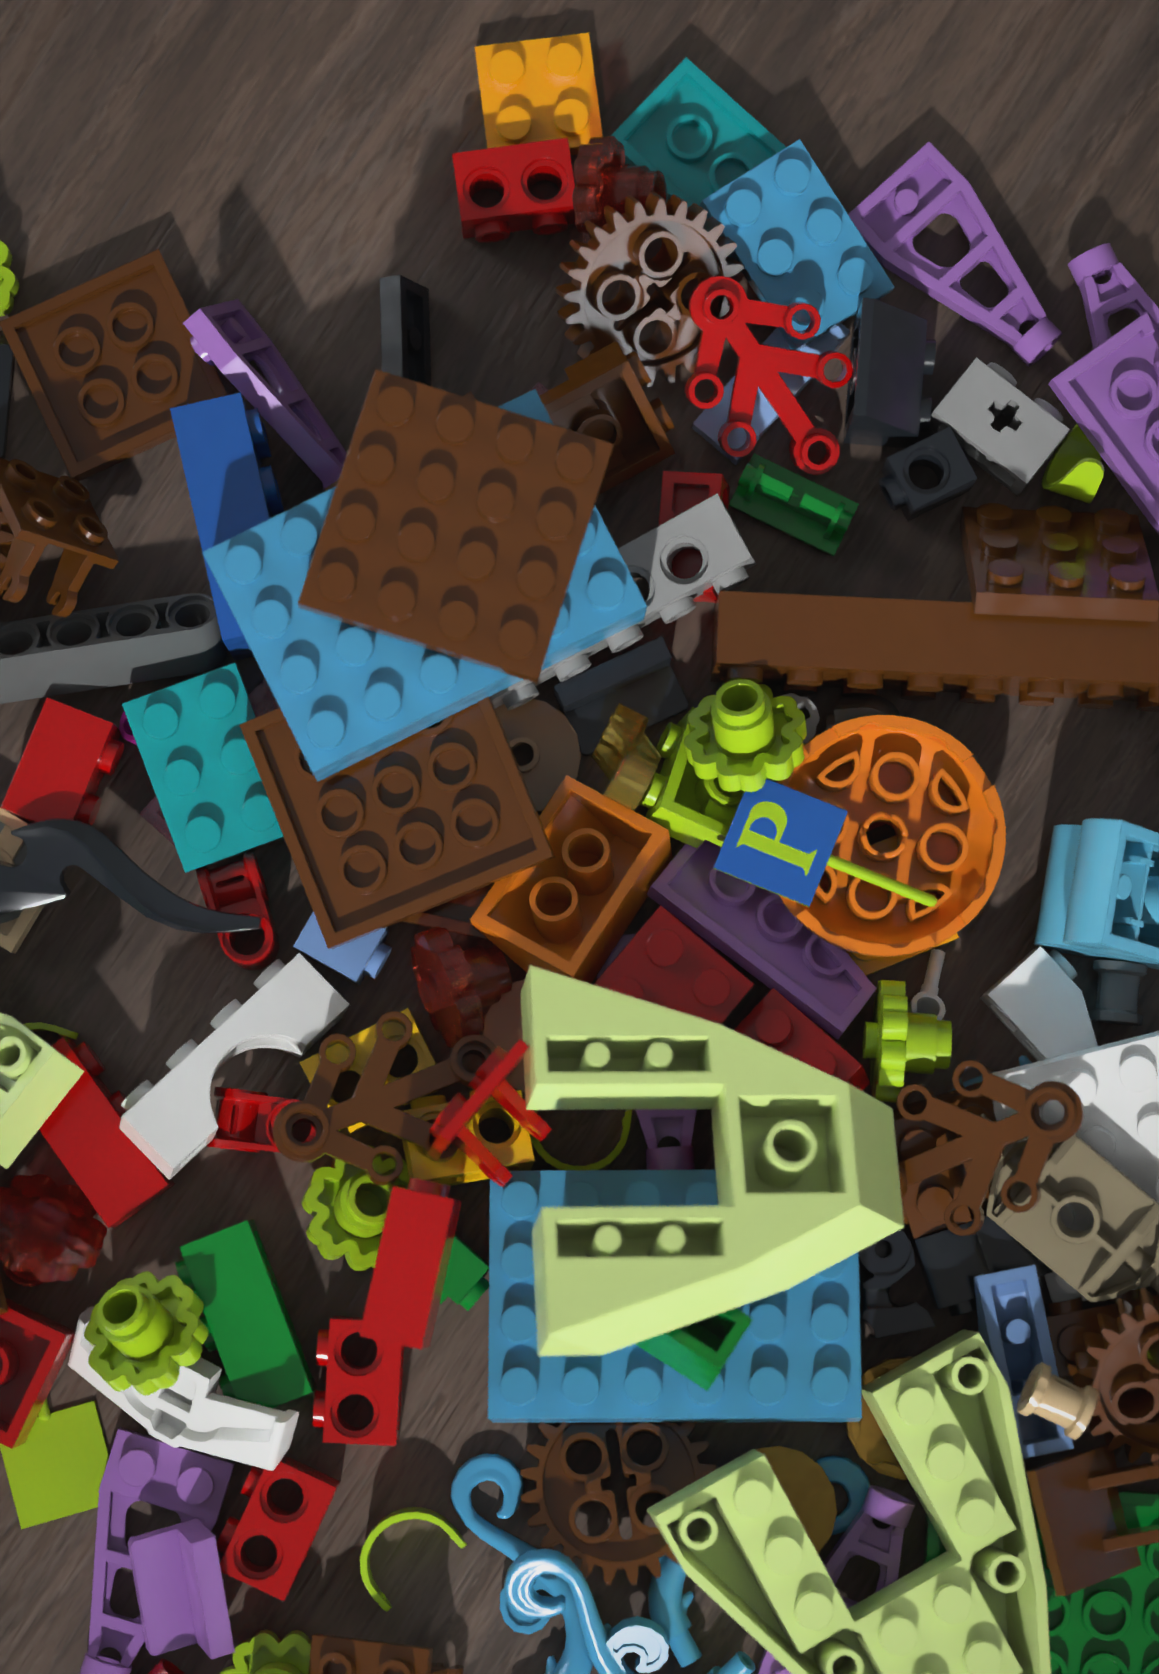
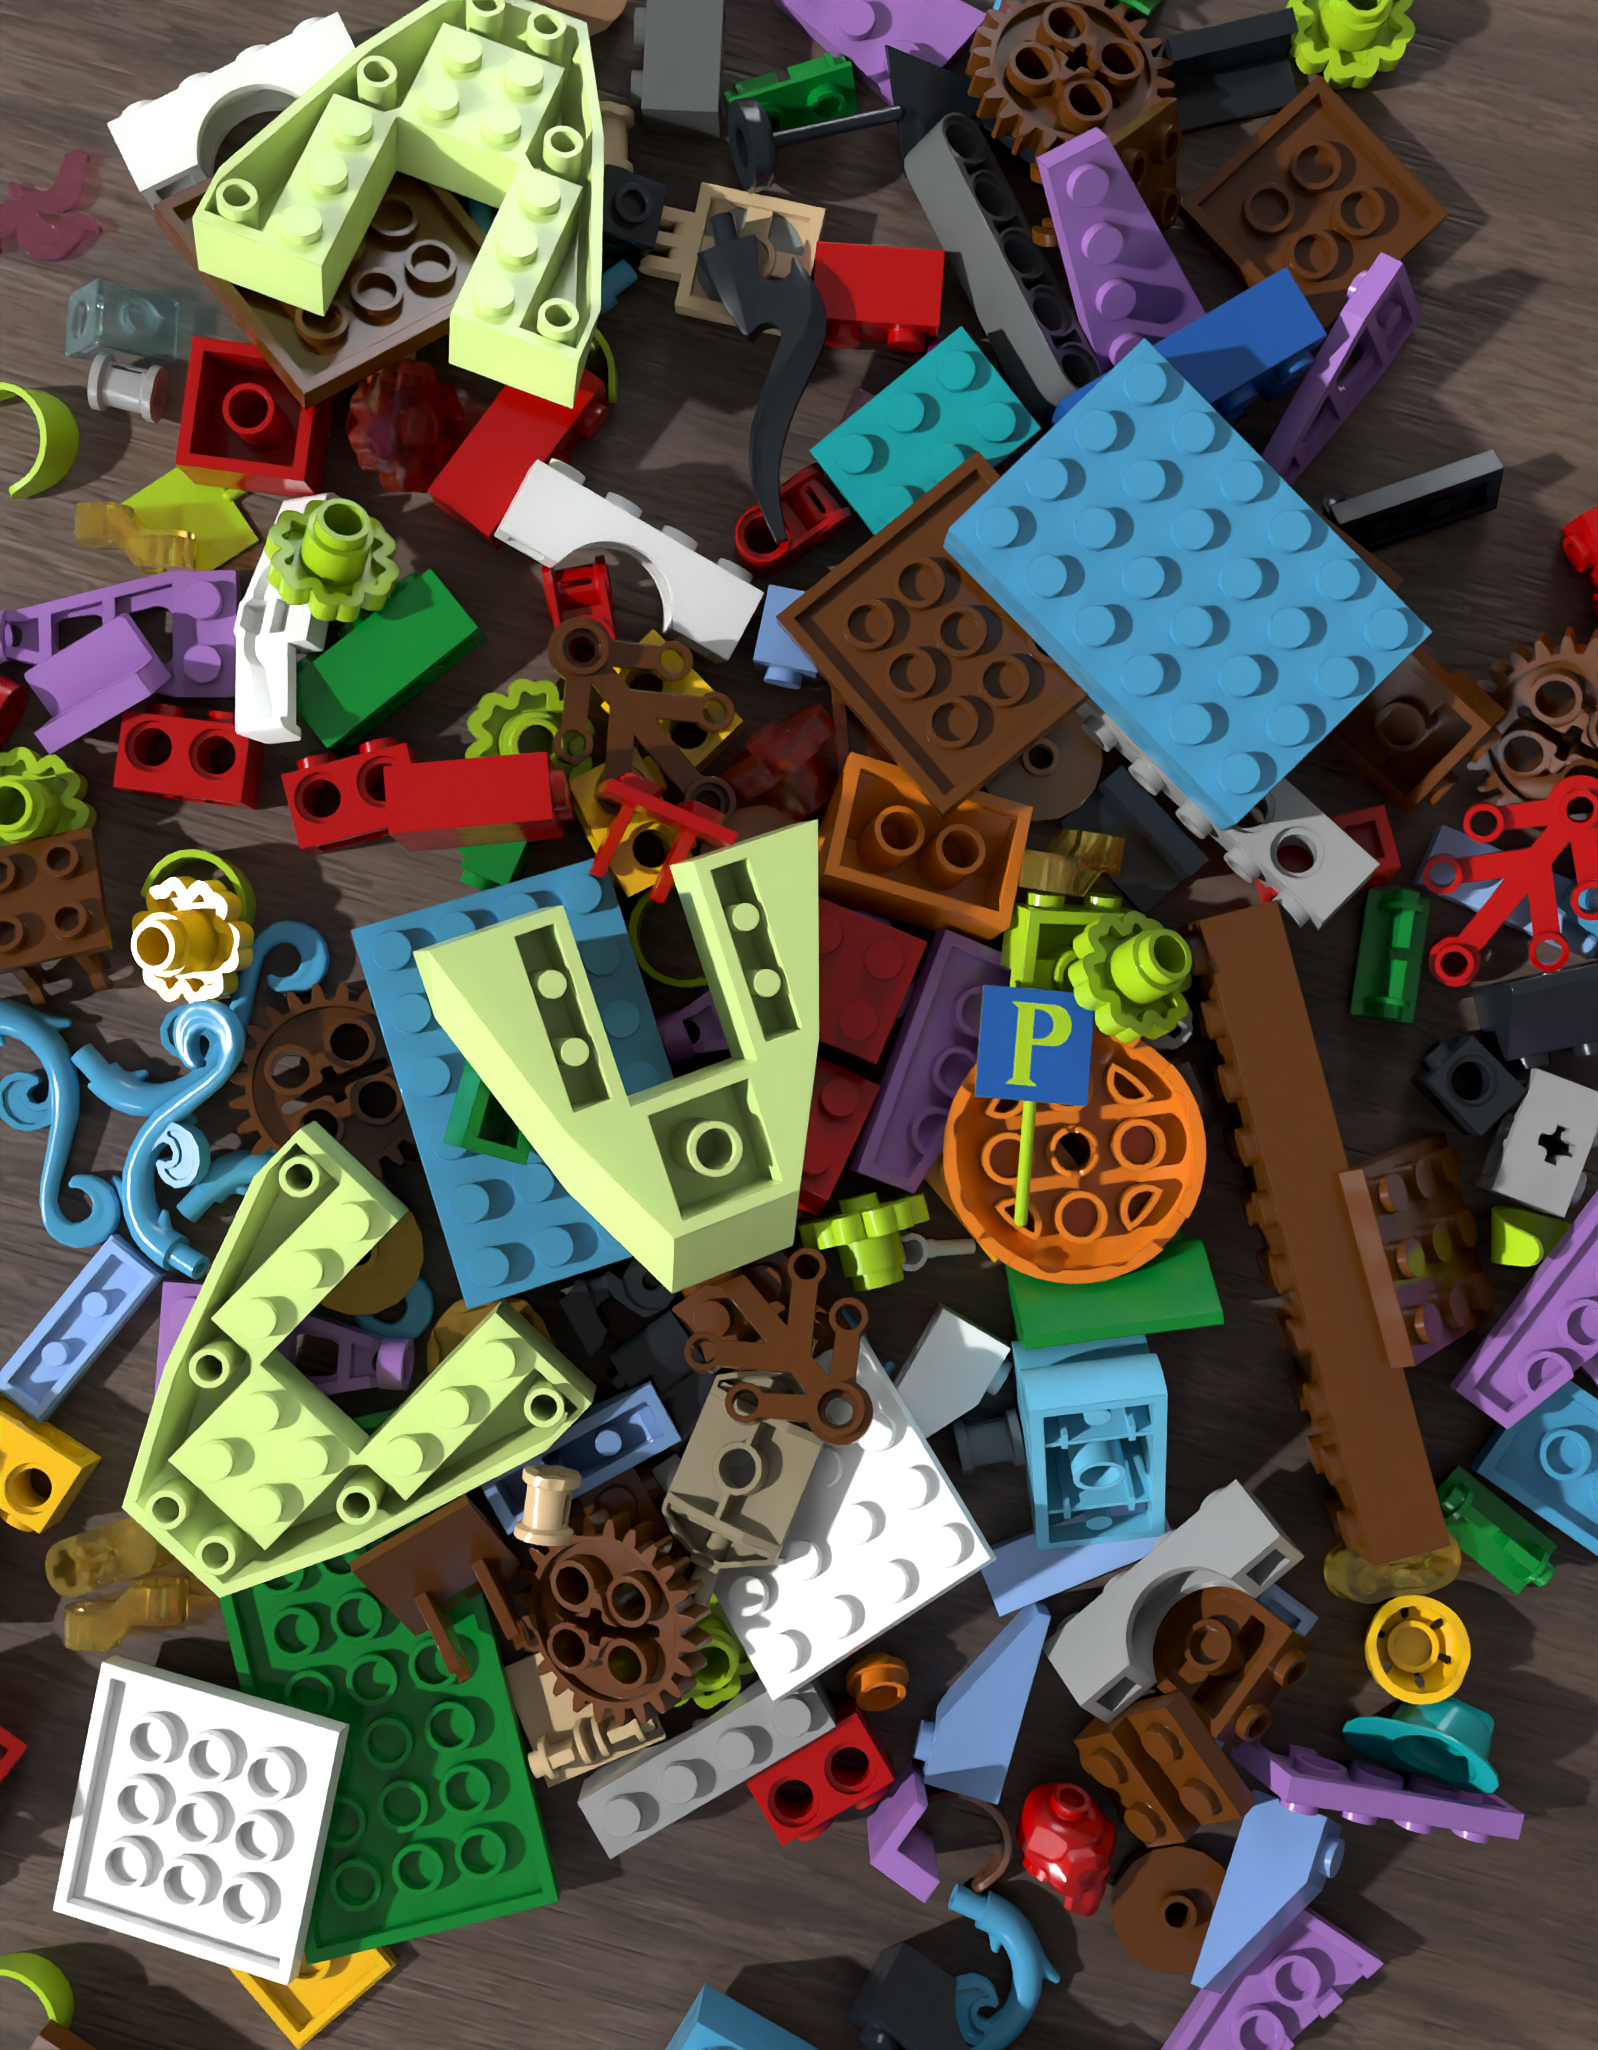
camera: 80 degrees right, 5 degrees up
reddish brown plate [297,369,614,684] -> none
none -> clear yellow piece [74,501,197,575]
none -> yellow plant [131,876,254,1004]
none -> green slope [1004,1226,1224,1350]
none -> medium lavender wing [1036,127,1206,375]

